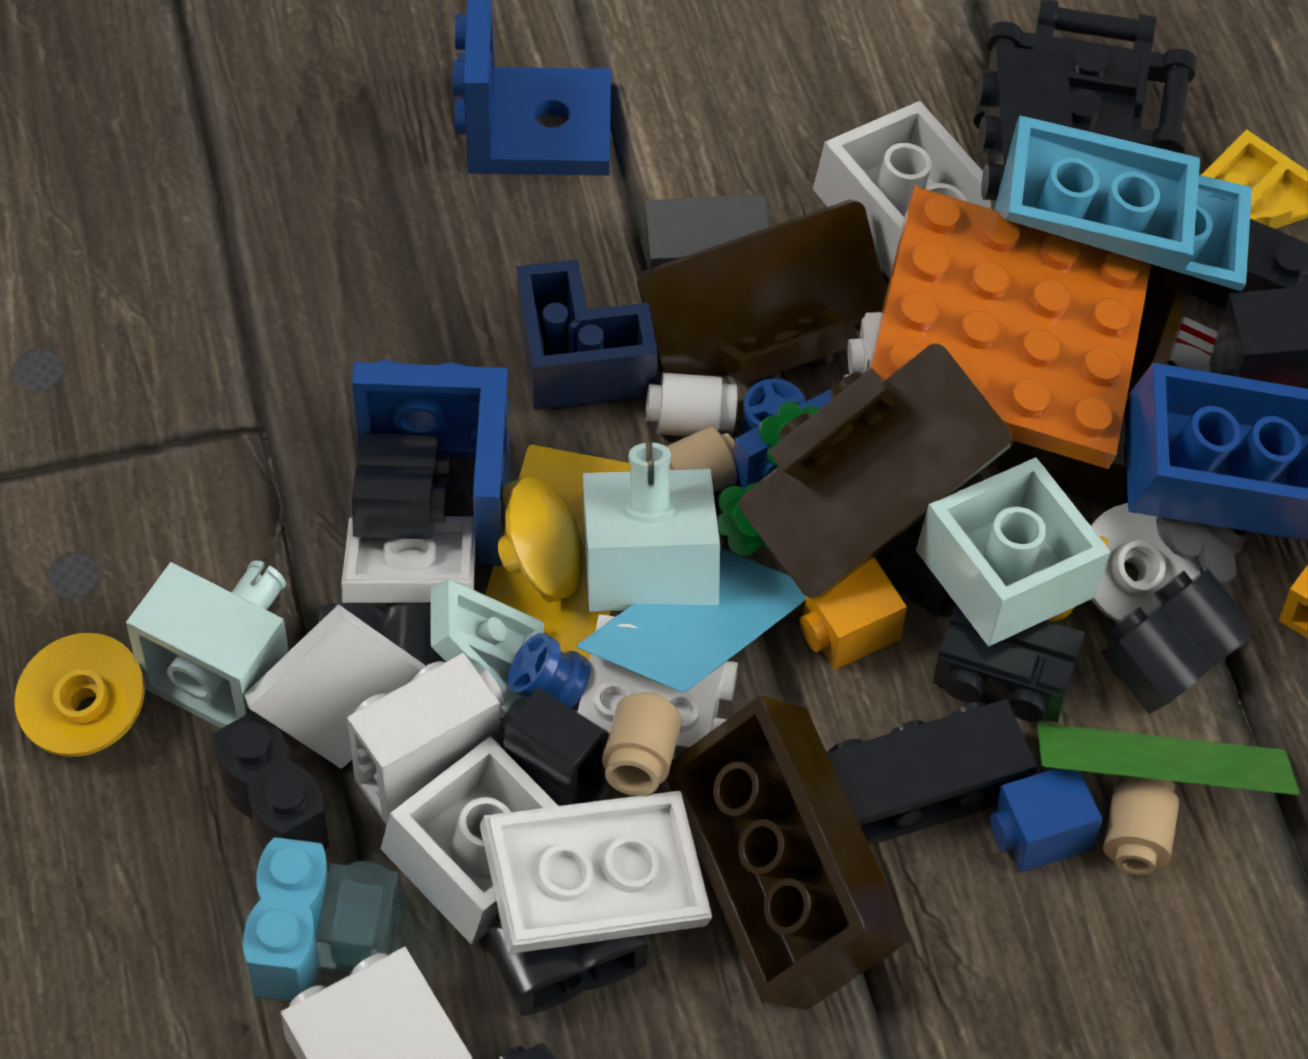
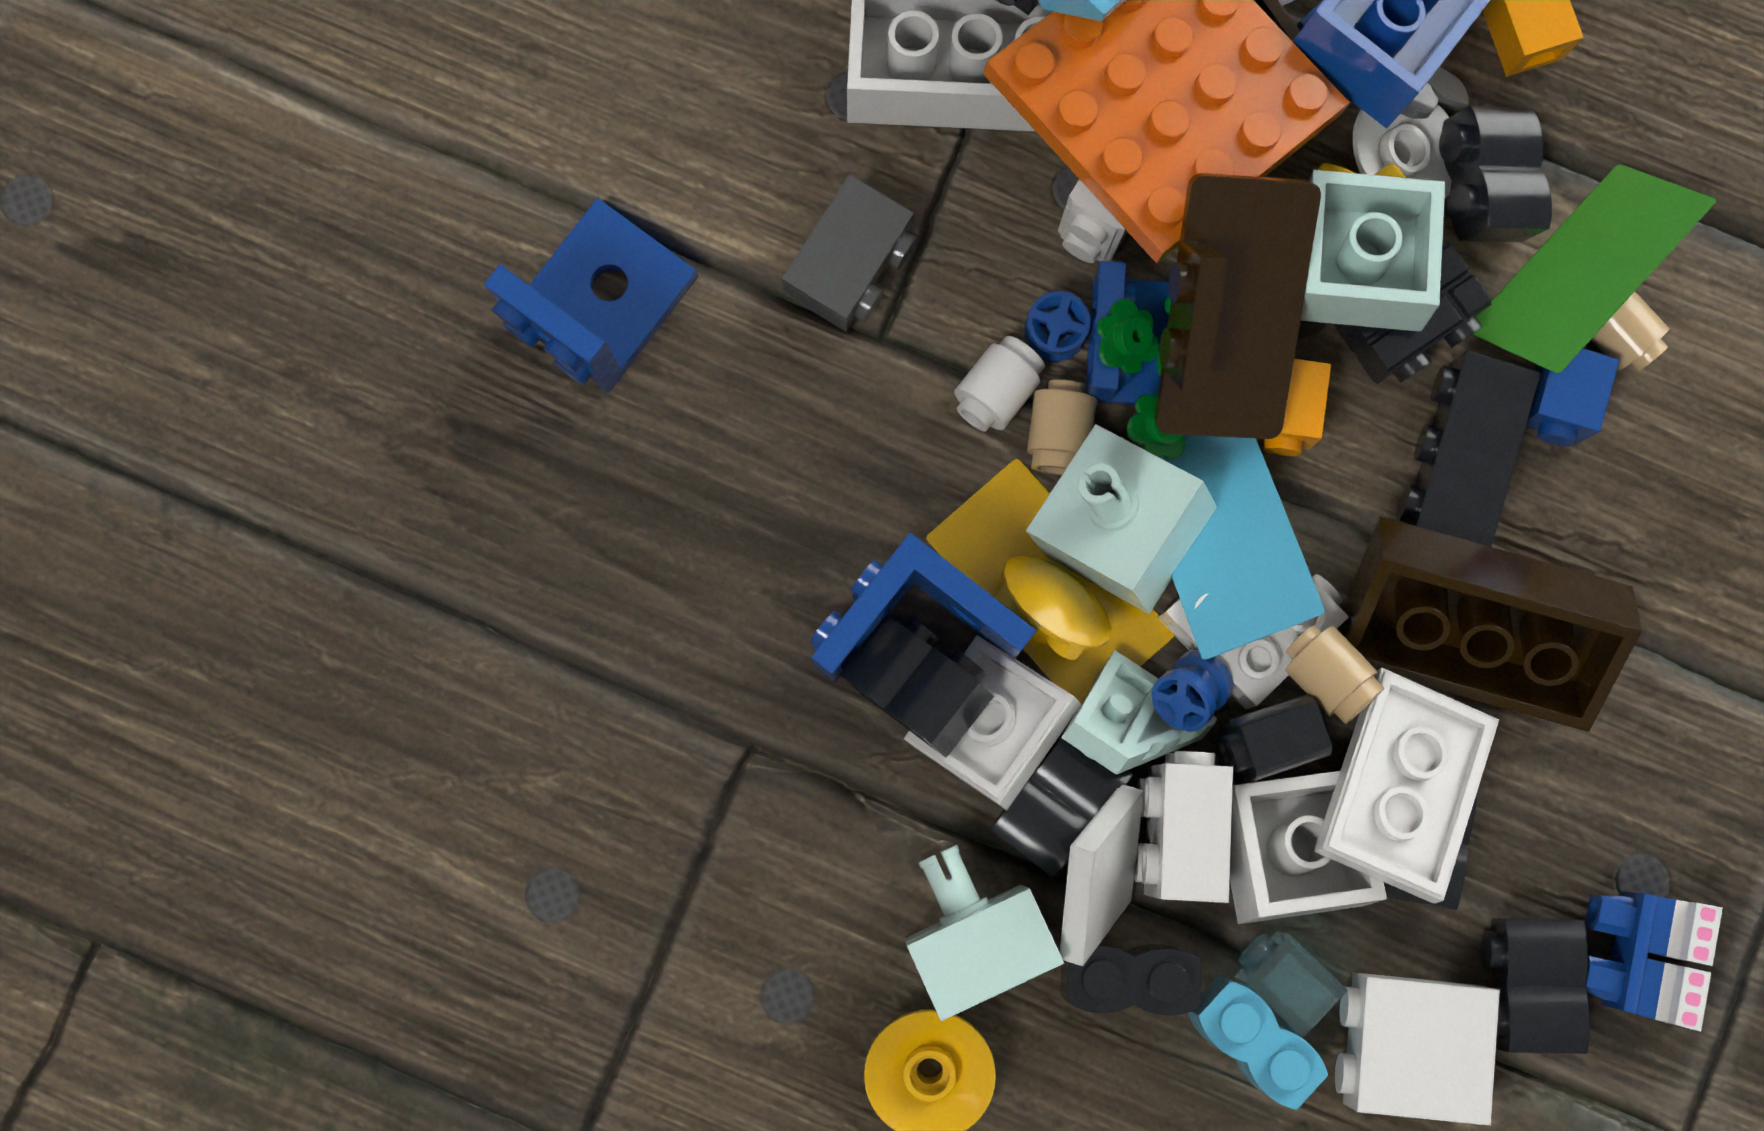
camera: 55 degrees left, 25 degrees up
dark blue brick [516,259,658,410] -> none
dark brown bracket [637,199,886,386] -> none

